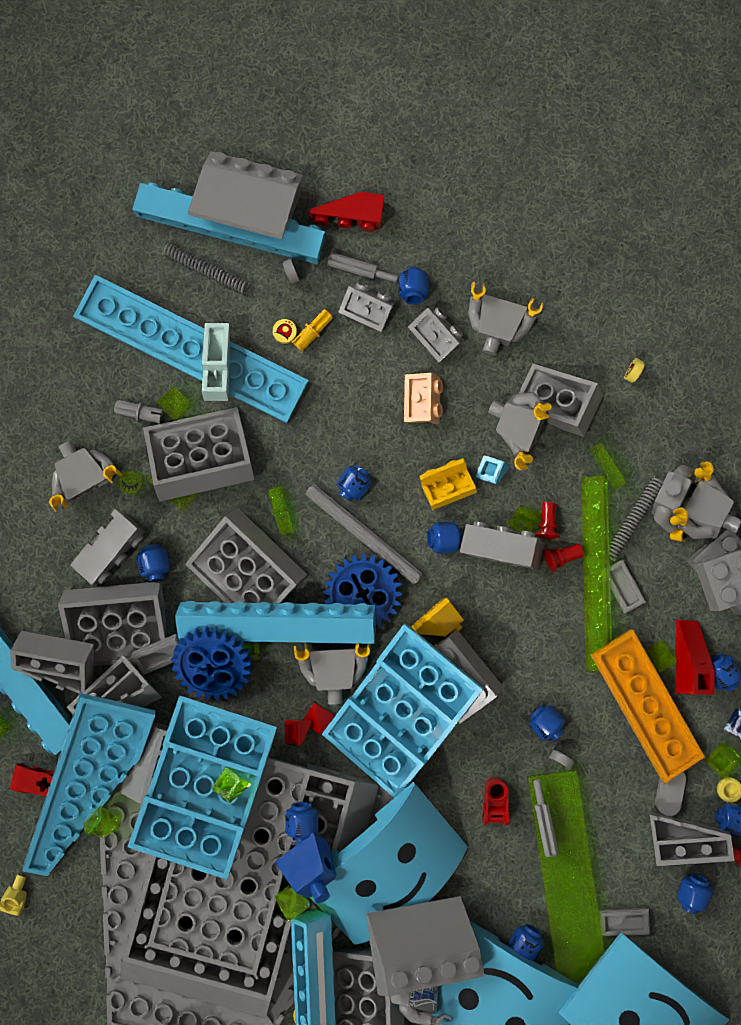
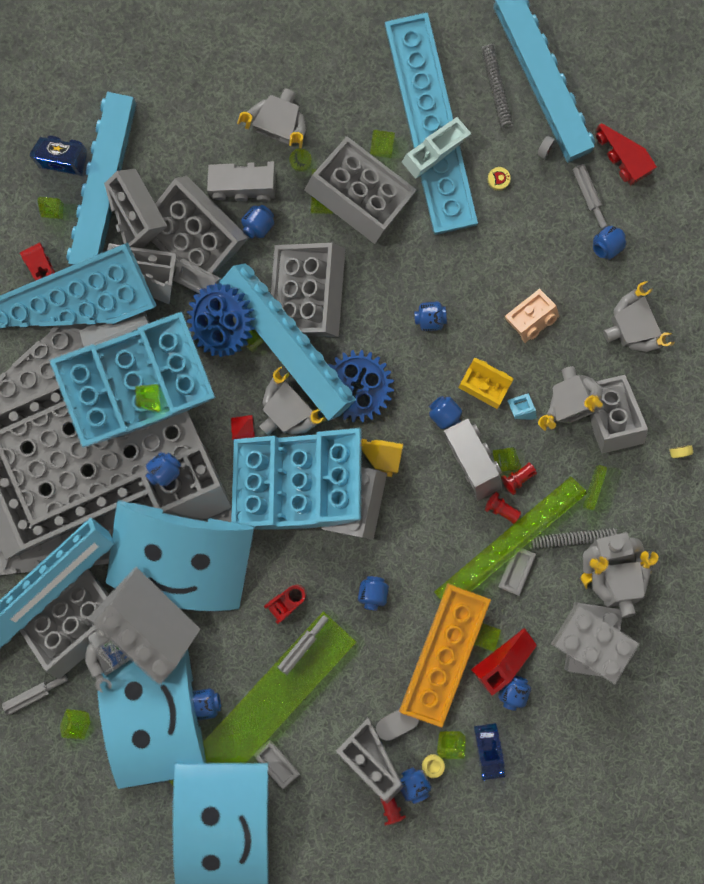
camera: 55 degrees right, 0 degrees up
clear neon green slope [83,806,121,838] -> none
light grey axle [114,400,164,424] -> none
light grey slope [188,151,303,239] -> none
clear neon green axle [267,487,294,536] -> none
blue torso [275,833,337,903] -> none
clear neon green slope [275,886,310,922] -> none
red slope [285,719,311,746] -> none
yellow axle [292,309,333,352] -> none
light grey axle [305,484,423,584] -> none
light grey bracket [338,282,396,332] -> none
light grey bracket [408,306,465,362] -> none
light grey tile [549,750,574,771] -> none
blue head [677,873,713,914] -> none

